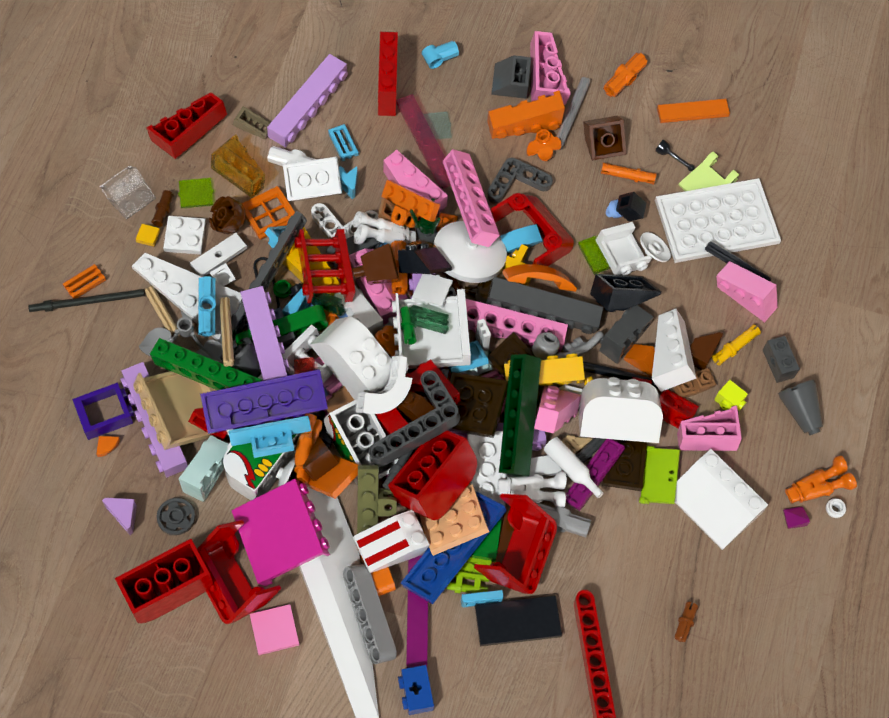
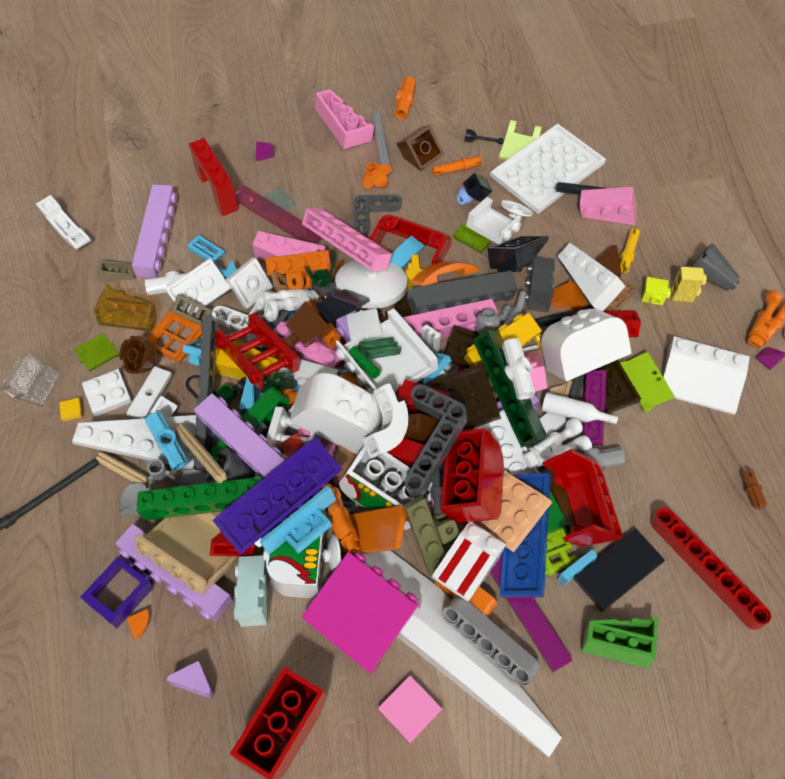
camera: 25 degrees left, 5 degrees down
orange tile [63,264,106,299] -> none
red wedge [146,92,227,159] -> none
reddish brown pin [151,190,174,227] -> none
dark grey wheel [157,498,195,535] -> none
red windscreen [197,520,281,624] -> none
reddish brown slope [302,438,339,481] -> none
blue brick [398,665,434,715] -> none
medium azure piece [422,41,459,69] -> none
orange wedge [487,90,565,139] -> none
dark grey slope [491,55,531,99] -> none
orange tile [657,99,730,123] -> none
bright pink wedge [677,405,742,451] -> none
dark grey brick [763,336,800,383] -> none
none -> white slope [36,195,91,250]
none -> dark tan slope [170,294,213,325]
none -> white plate [226,257,273,309]
none -> magenta slope [256,141,274,161]
none -> white piece [502,338,535,400]
none -> bright green wedge [582,617,658,669]
none -> light yellow brick [671,266,707,302]

